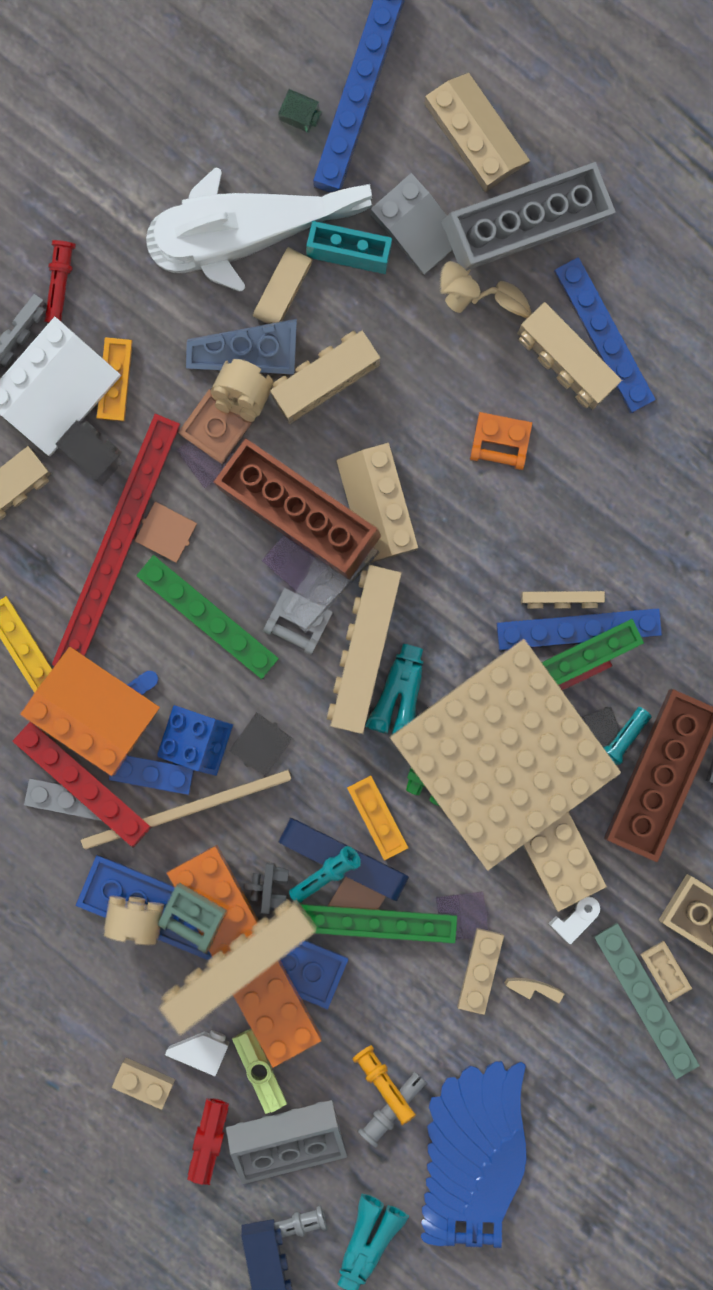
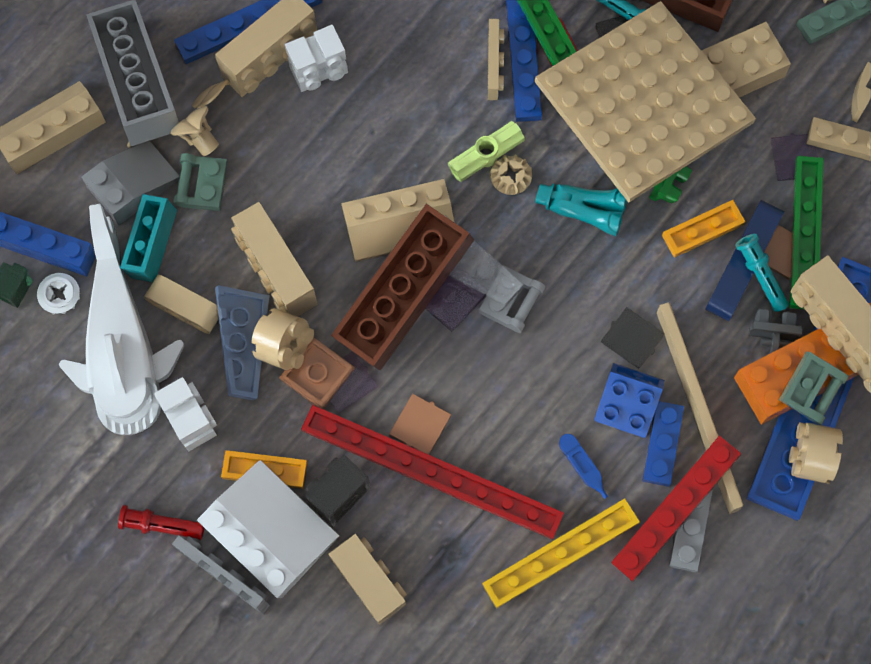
camera: 90 degrees left, 15 degrees down
orange slope [20,647,160,776] -> none
green plate [136,555,279,679] -> none
tan brick [327,565,401,734] -> none
orange plate [470,412,533,470] -> none
white leg [548,896,600,945] -> none
none -> white gear [37,273,80,315]
none -> white brick [154,377,217,452]
none -> sand green plate [173,153,228,211]
none -> white brick [285,24,348,92]
none -> yellowish green piece [448,121,525,182]
none -> tan gear [491,154,532,195]

